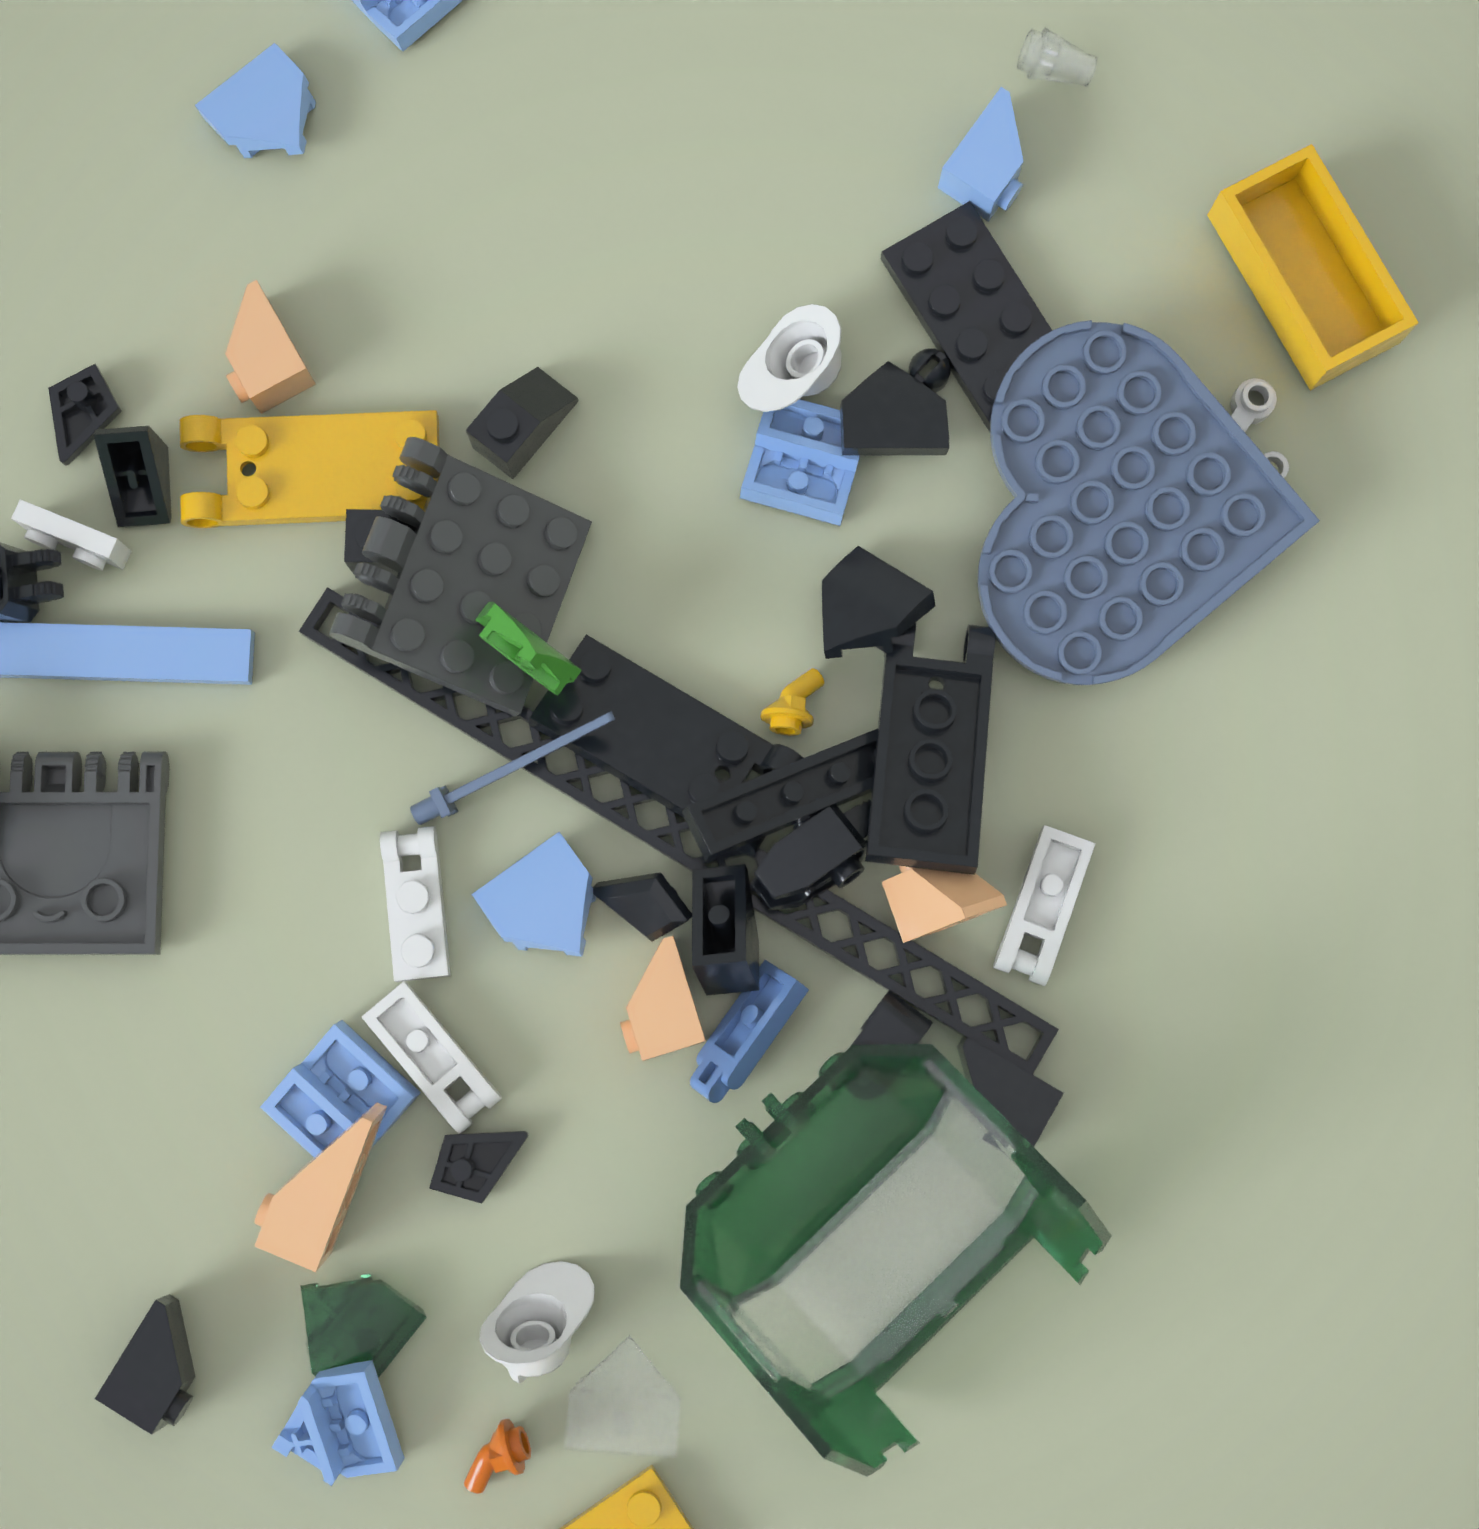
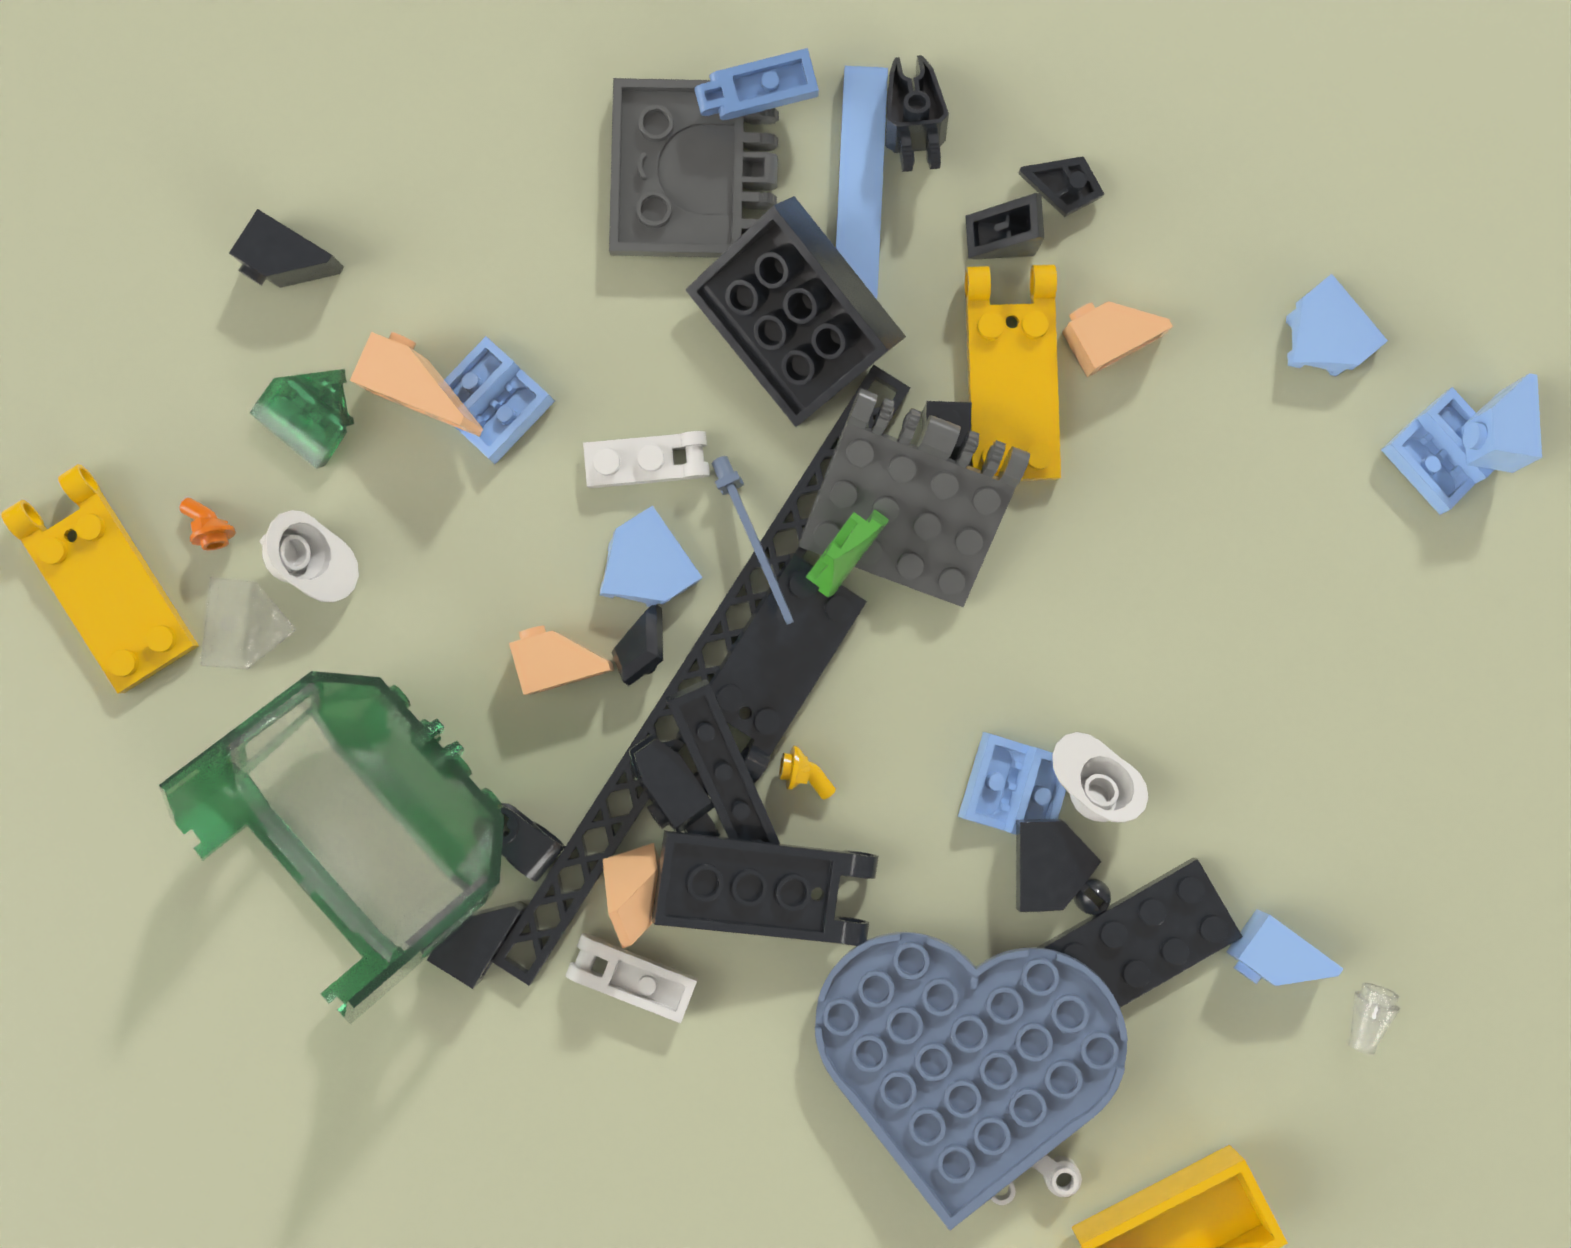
camera: 90 degrees right, 5 degrees up
white plate [11,499,132,571] -> none
light blue slope [272,1360,405,1486] -> none
white plate [362,981,502,1134] -> none
black piece [429,1131,529,1204] -> none
black slope [466,367,579,479] -> none
medium blue hinge [690,960,809,1103] -> none
black slope [692,864,760,996] -> none
black slope [822,546,936,659] -> none
none -> black slope [685,196,906,427]

